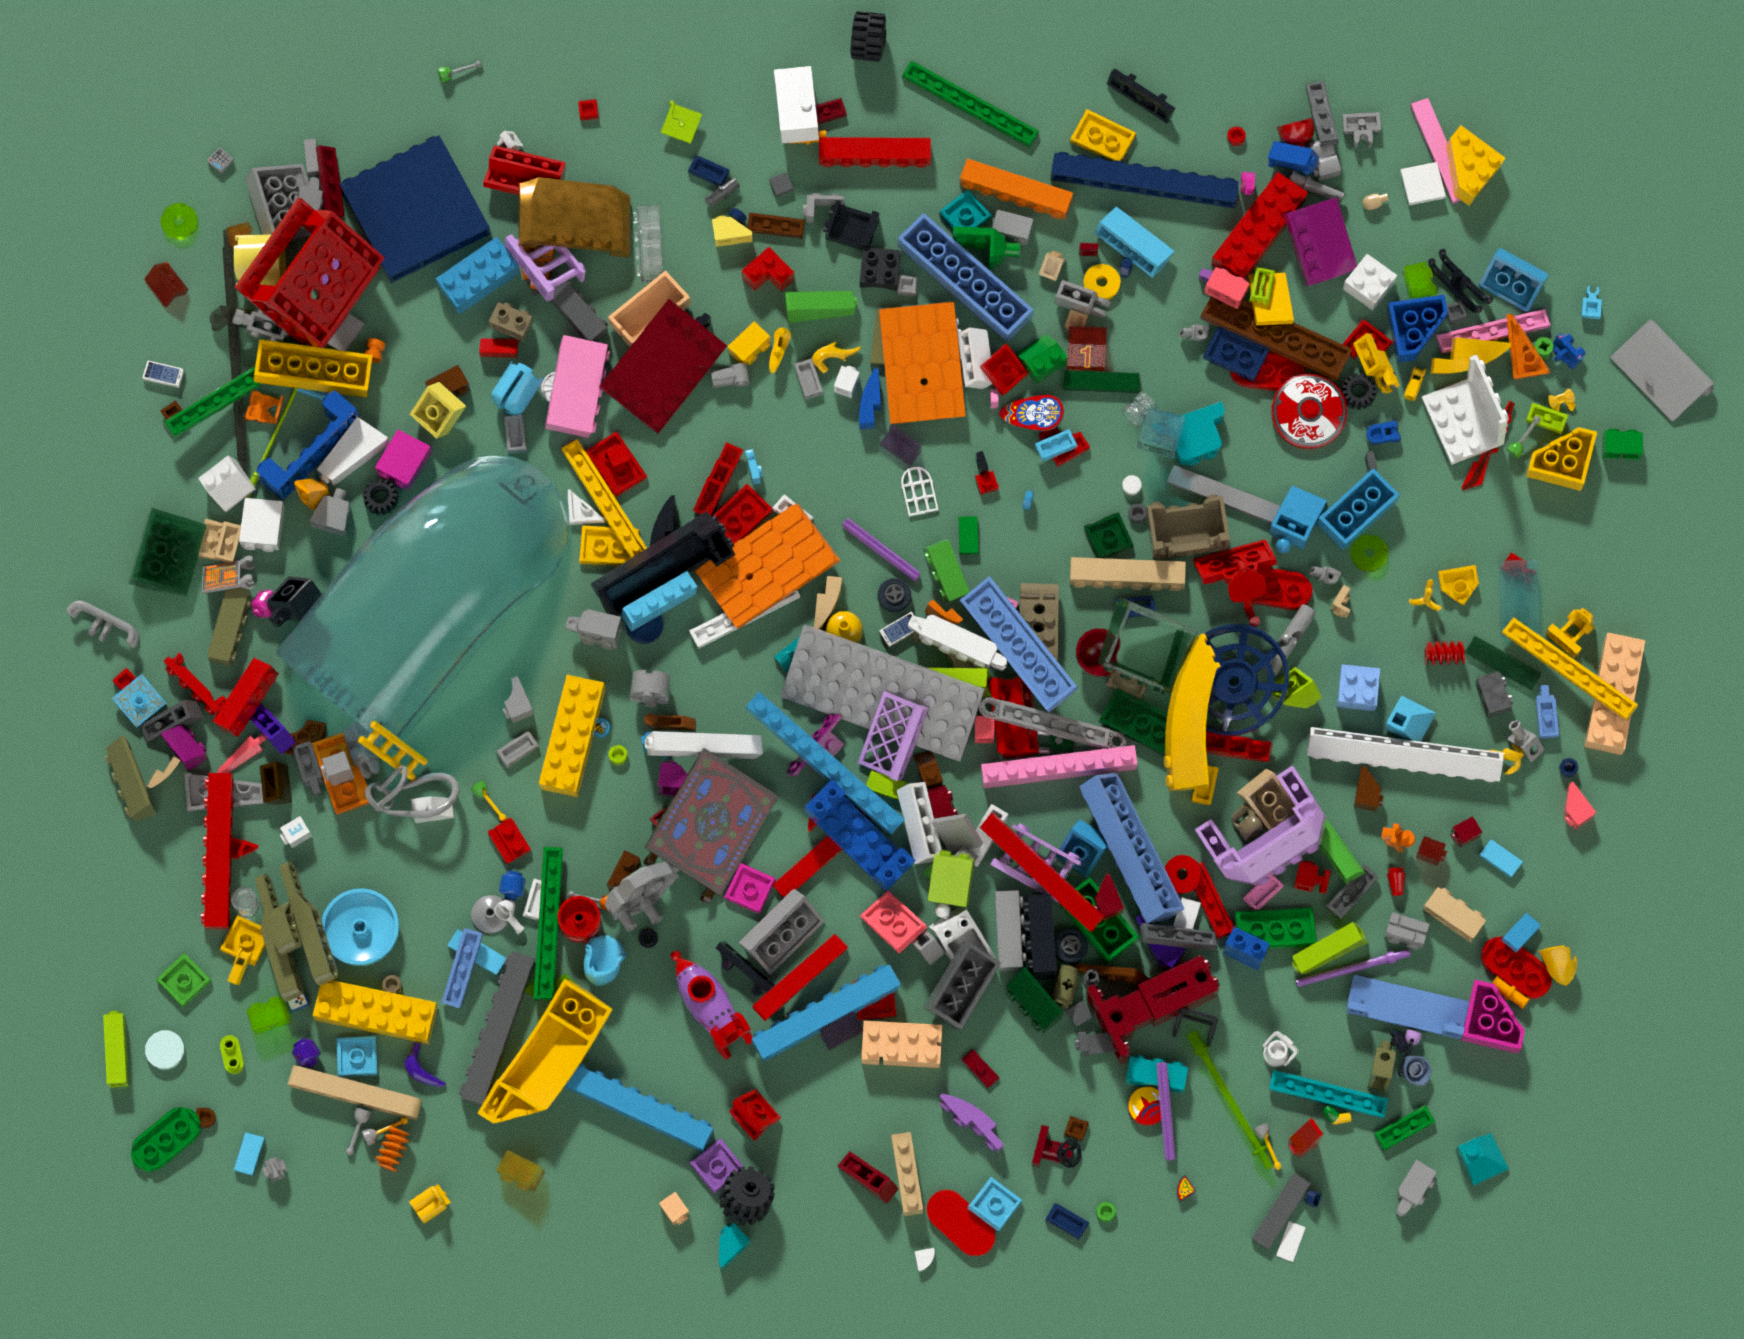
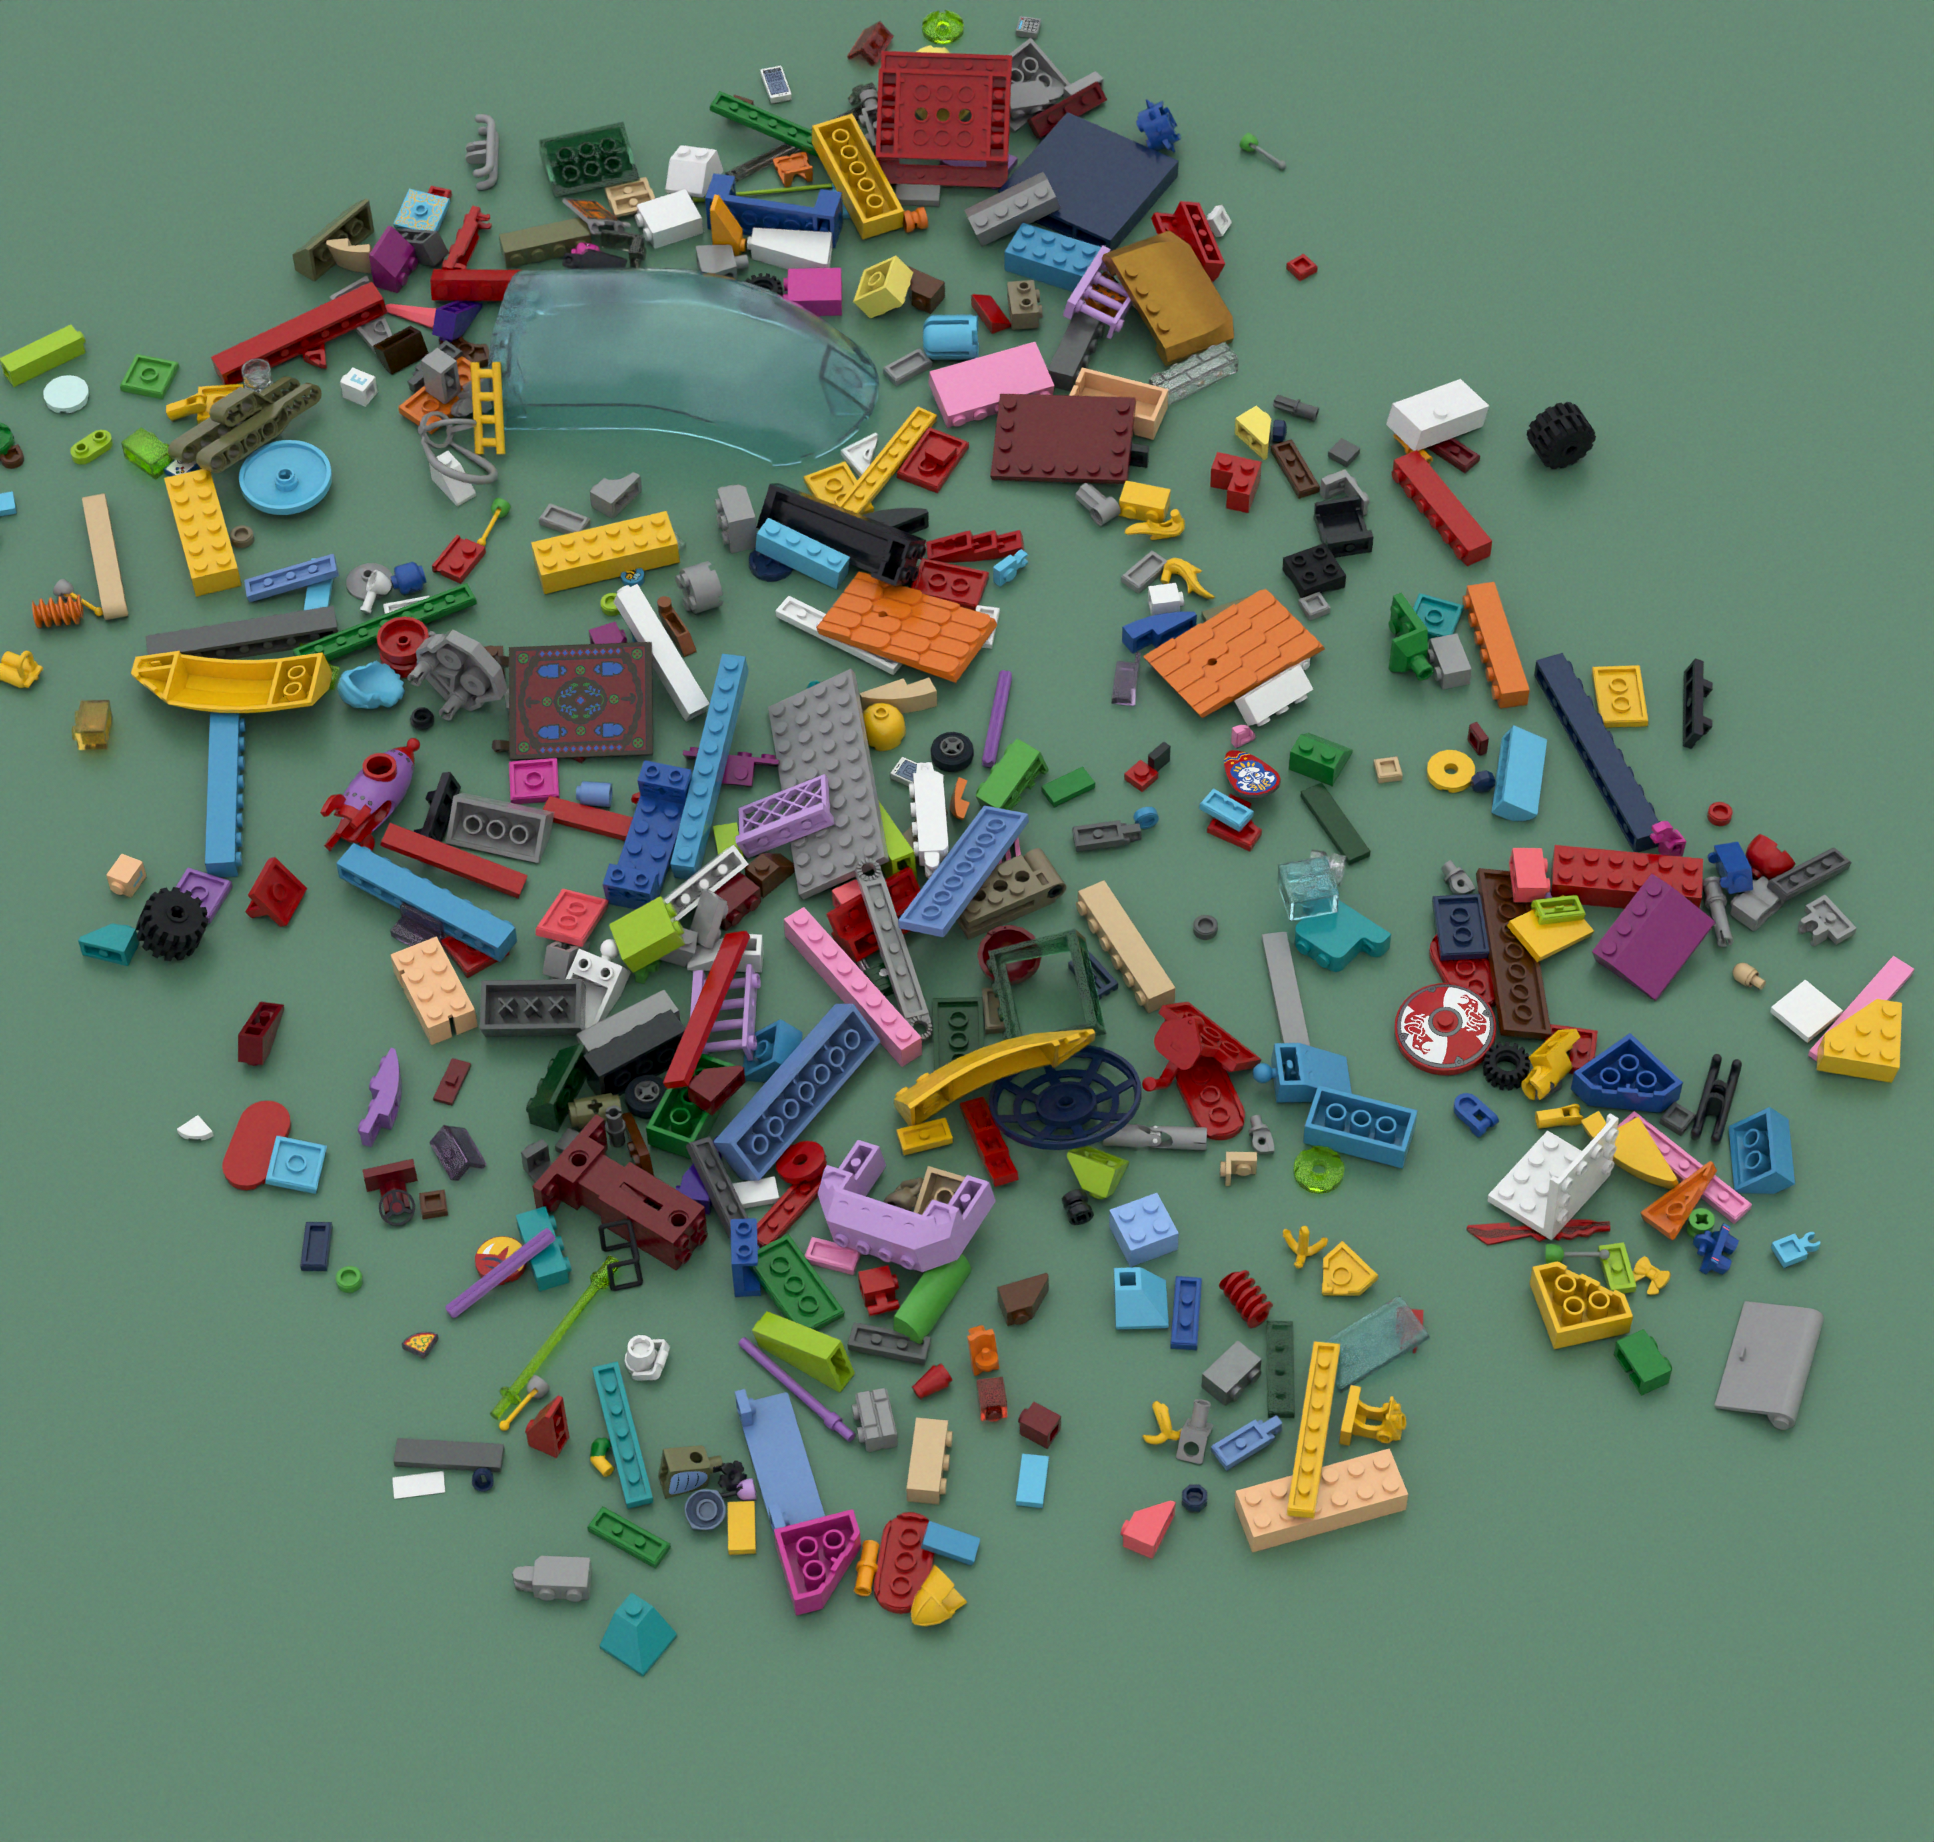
camera: 60 degrees right, 20 degrees down
dark purple head [292,1038,321,1068] -> none
medium azure tile [337,1035,378,1077] -> none
light grey hinge [346,1108,371,1155] -> none
dark purple piece [405,1042,446,1087] -> none
lime hat [660,100,702,144] -> none
dark blue tile [688,155,730,186] -> none
bright green slope [785,291,858,323] -> none
tan brick [891,1132,923,1216] -> none
medium blue brick [898,213,1034,343] -> none
white window [901,467,939,517] -> none
green tile [902,60,1039,148] -> none
red tile [980,343,1029,396] -> none
tan bracket [1039,251,1066,281] -> none
light grey hinge [1055,280,1110,318] -> none
clear red slope [1067,326,1107,371] -> none
dark green tile [1084,512,1134,559] -> none
white tile [1122,475,1141,495] -> none
dark tan windscreen [1146,495,1230,560] -> none
white brick [1307,727,1503,782] -> none
white brick [1343,254,1397,311] -> none
dark grey tile [1365,451,1377,473] -> none
clear neon green brick [1402,261,1438,299] -> none
none -> panel [429,1125,487,1181]
none -> medium blue brick [576,781,613,807]
none -> clear smoke bracket [600,229,646,269]
none -> yellow tile [727,1501,756,1555]
none -> light grey slope [964,172,1061,247]
none -> black wheel [1062,1189,1094,1225]
none -> dark grey hinge [1072,820,1141,852]
none -> blue brick [1136,99,1181,153]
none -> blue tile [1171,1276,1202,1350]

